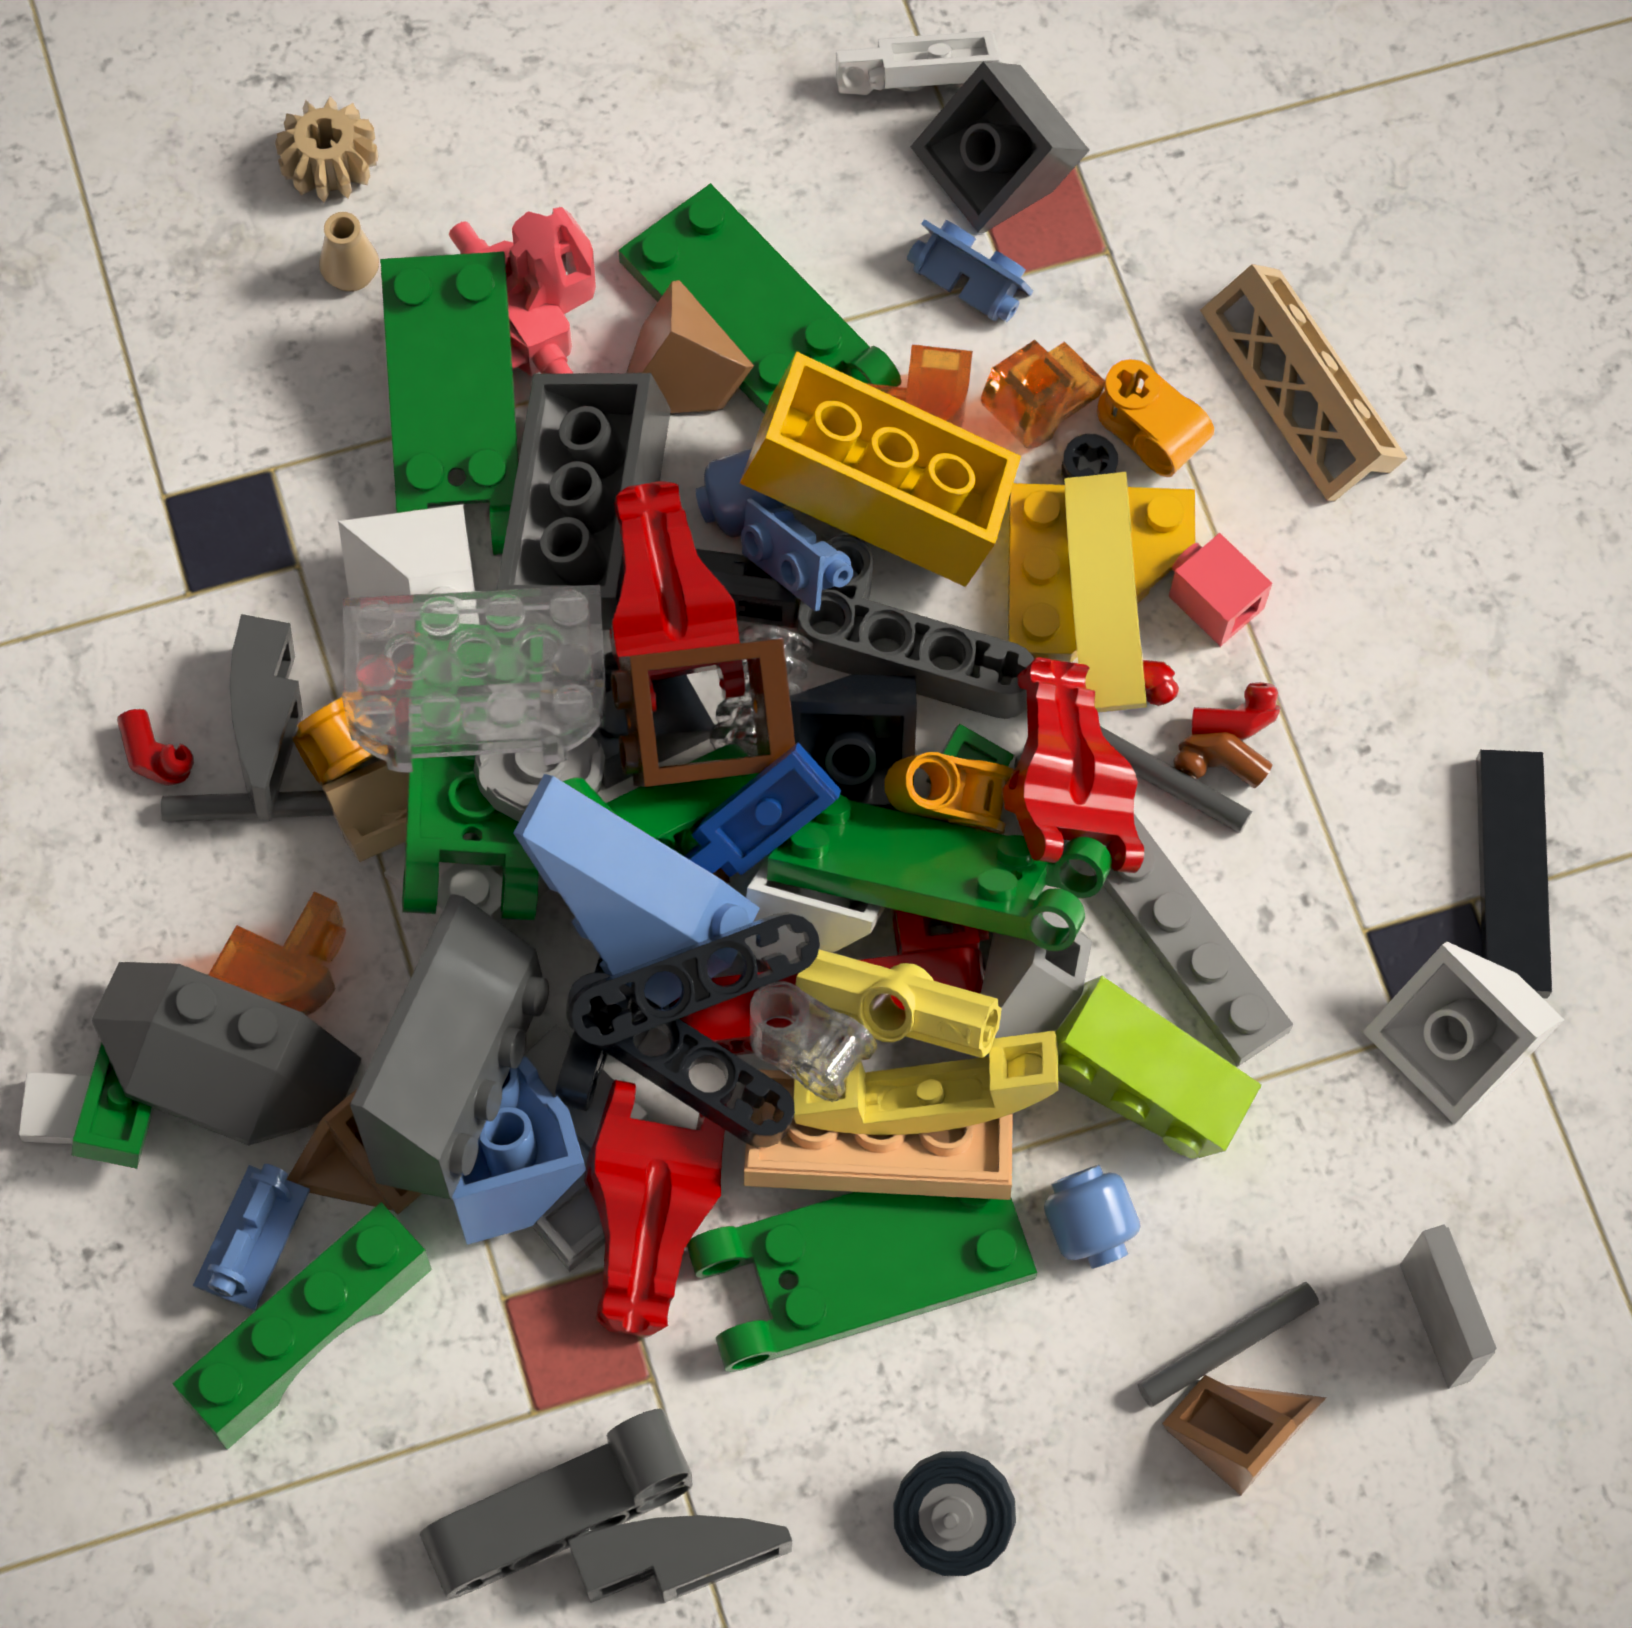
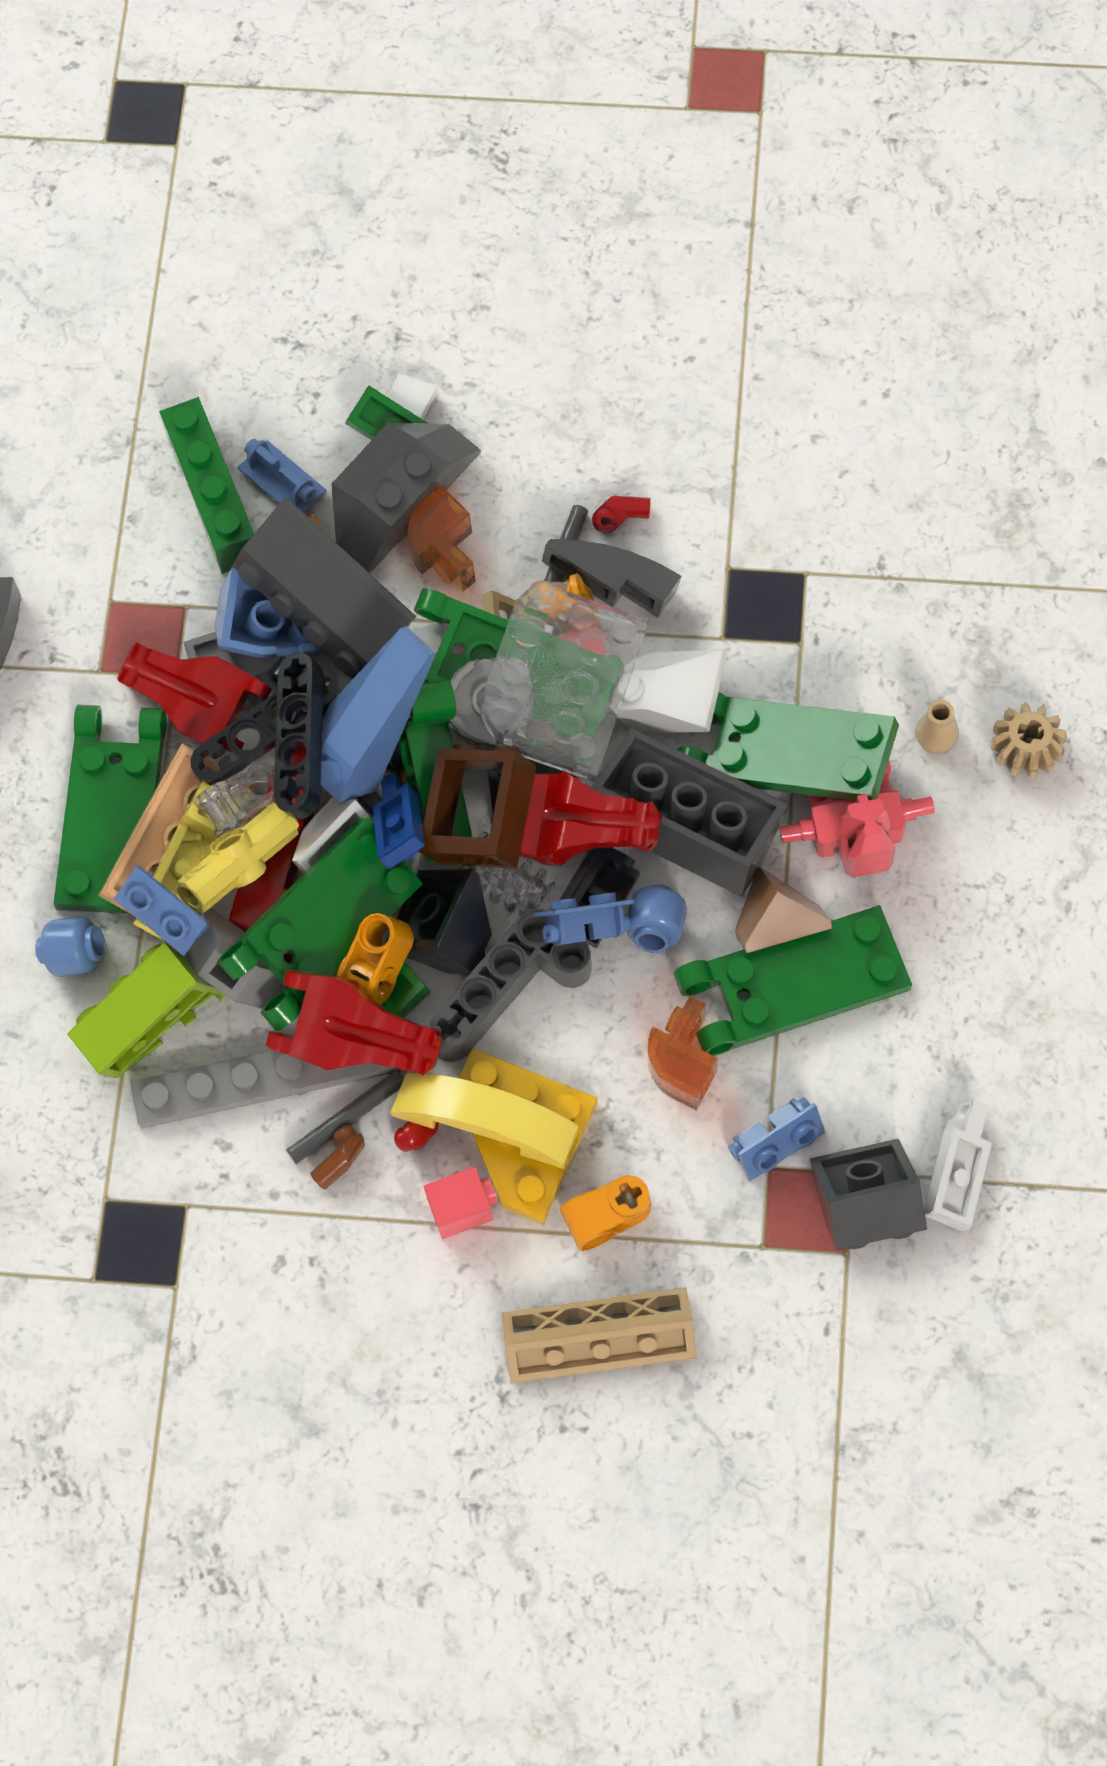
camera: 120 degrees right, 0 degrees up
dark grey beam [420,1408,693,1599] -> none
yellow brick [740,352,1021,587] -> none
clear orange brick [981,340,1105,449] -> none
black bush [1061,434,1118,482] -> none
red arm [1192,682,1281,741] -> none
white slope [1362,942,1564,1125] -> none
black tile [1476,749,1552,999] -> none
none -> medium blue hinge [114,865,210,956]

